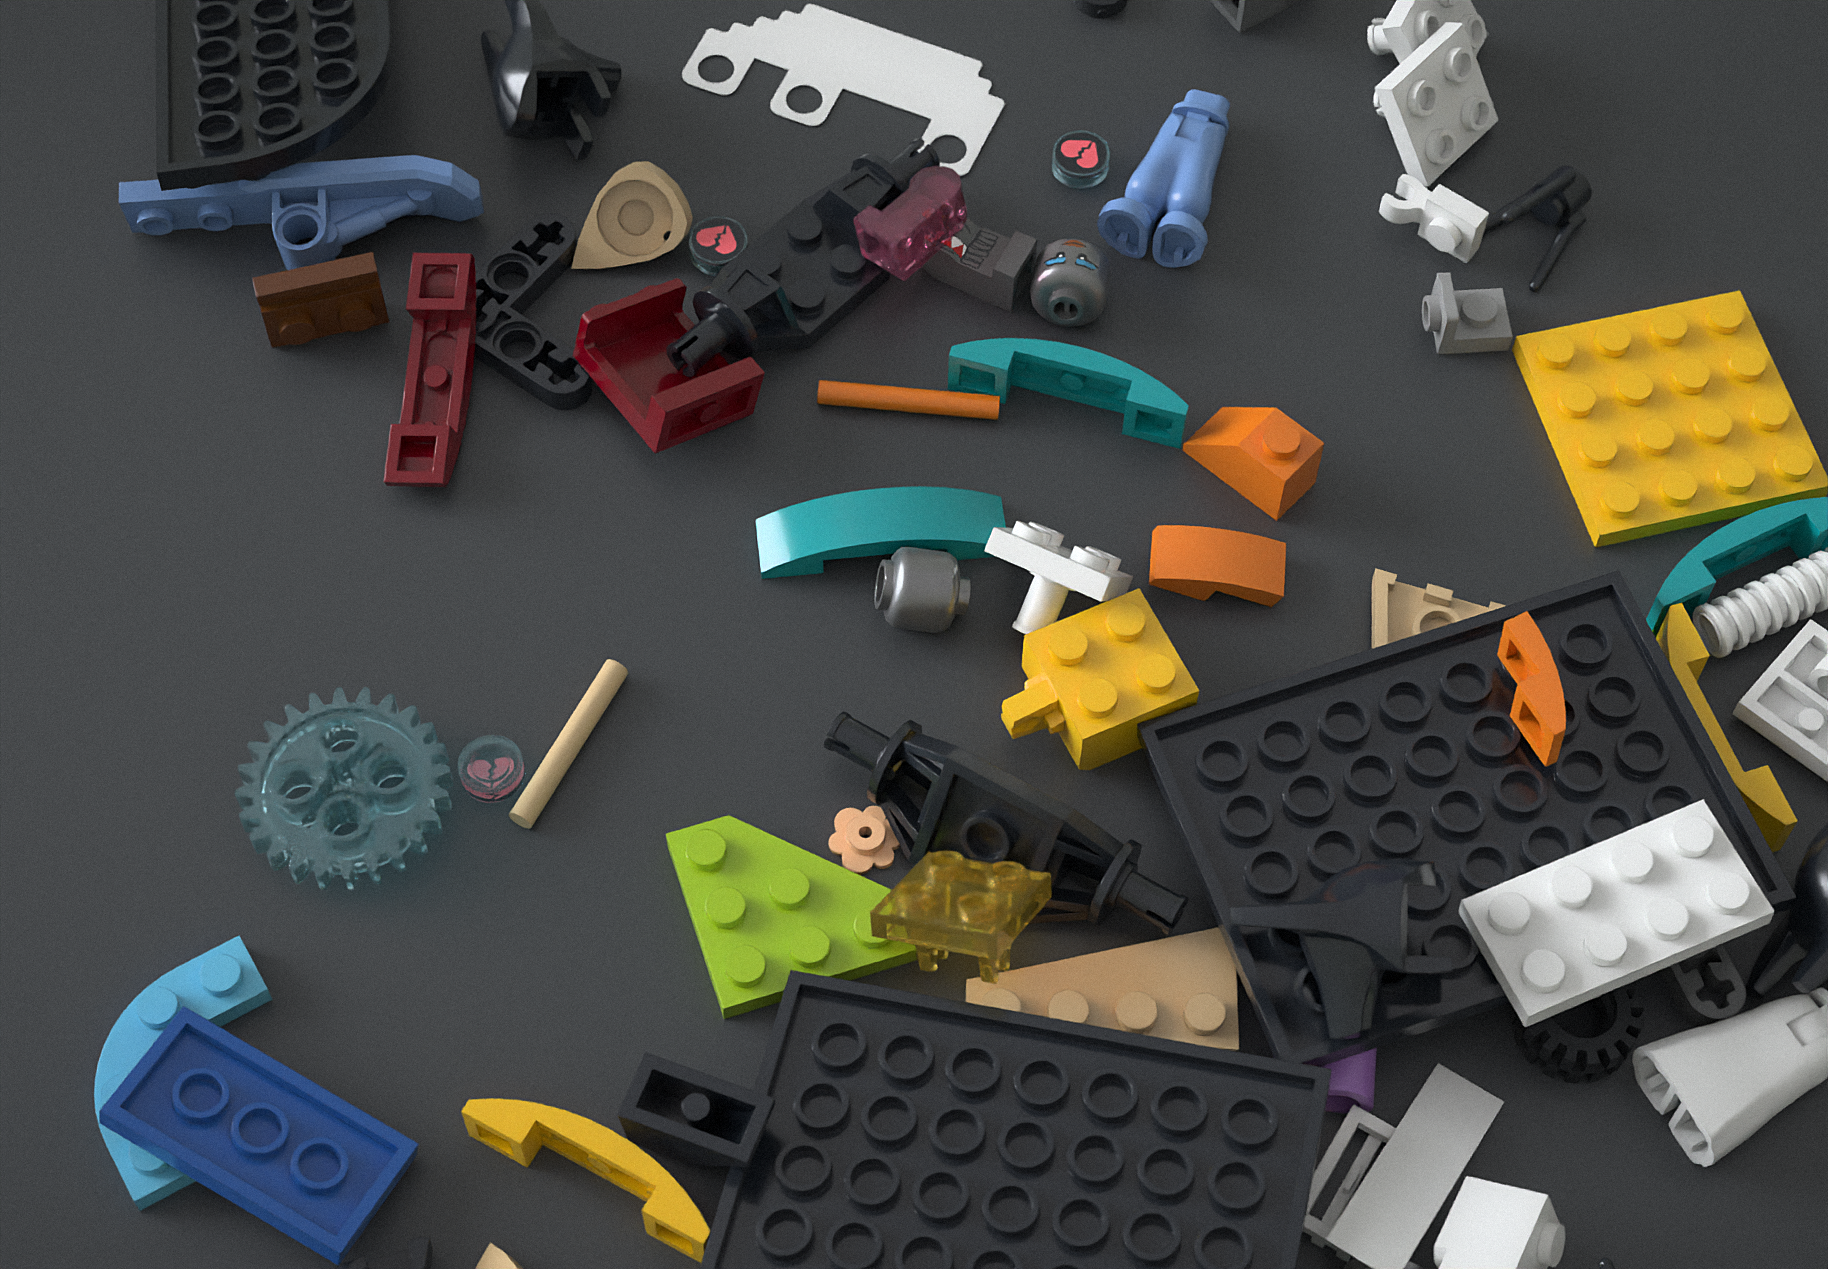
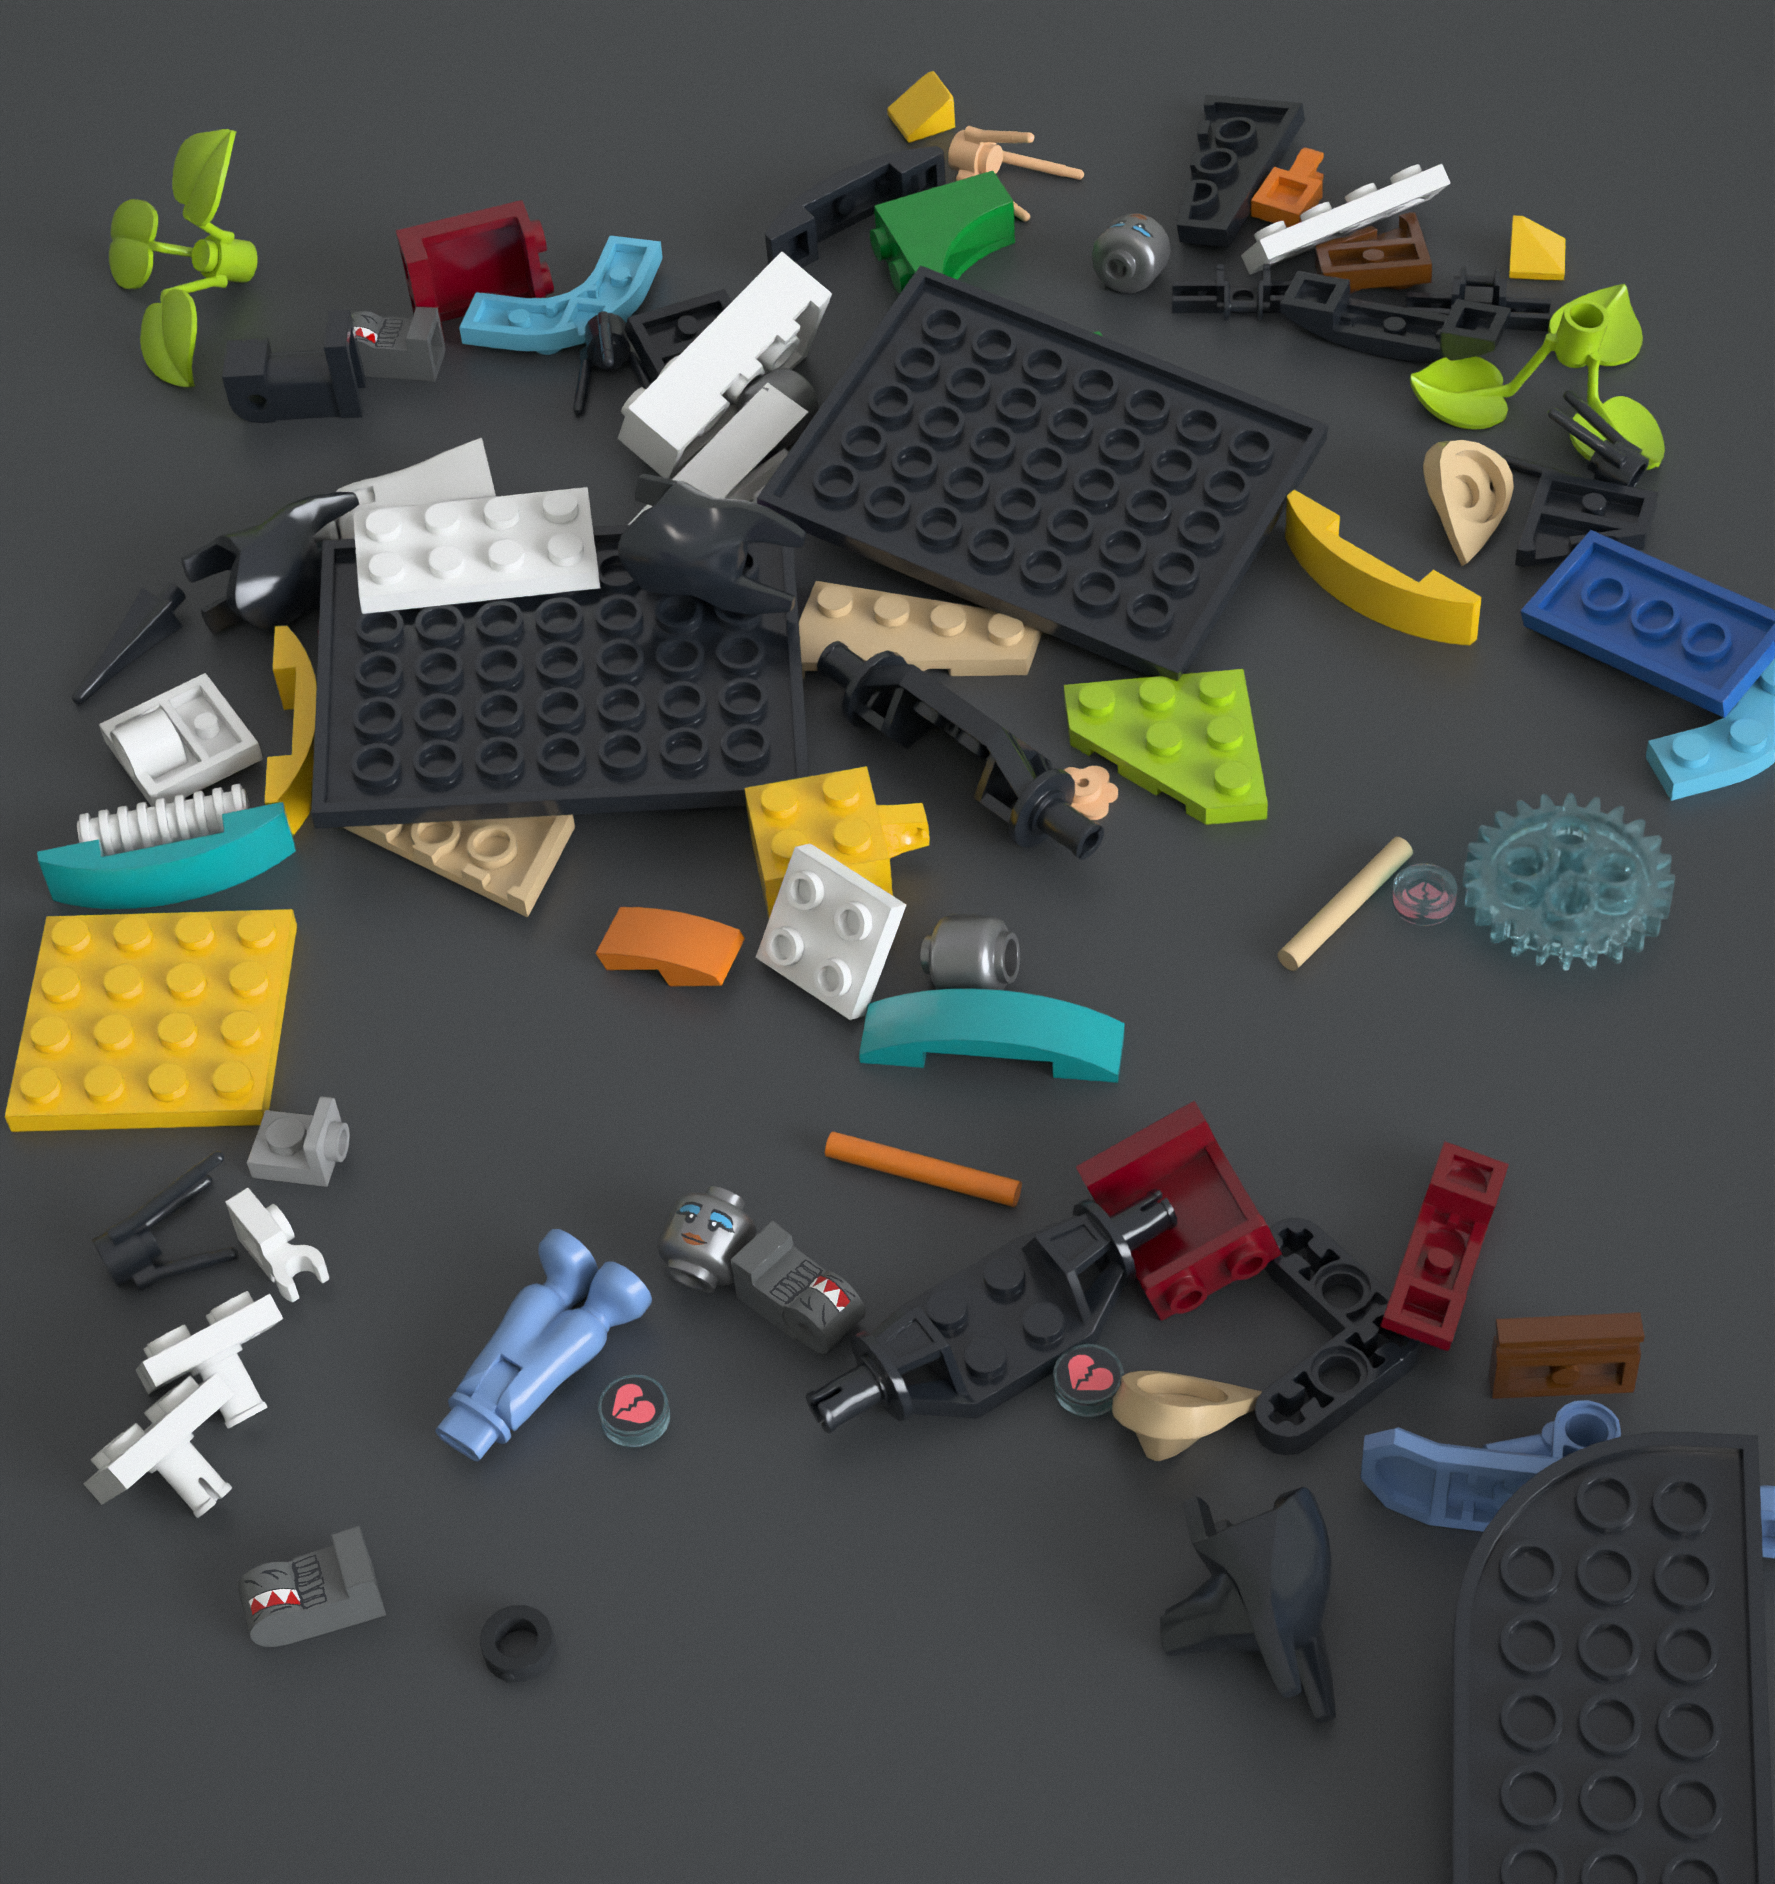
camera: 160 degrees left, 10 degrees down
black slope [617,1052,776,1167] -> none
white piece [682,4,1005,176] -> none
clear pink leg [853,166,968,281] -> none
clear yellow plate [870,851,1052,984] -> none
teal slope [948,338,1189,449] -> none
orange slope [1183,407,1325,521] -> none
orange slope [1497,611,1566,767] -> none

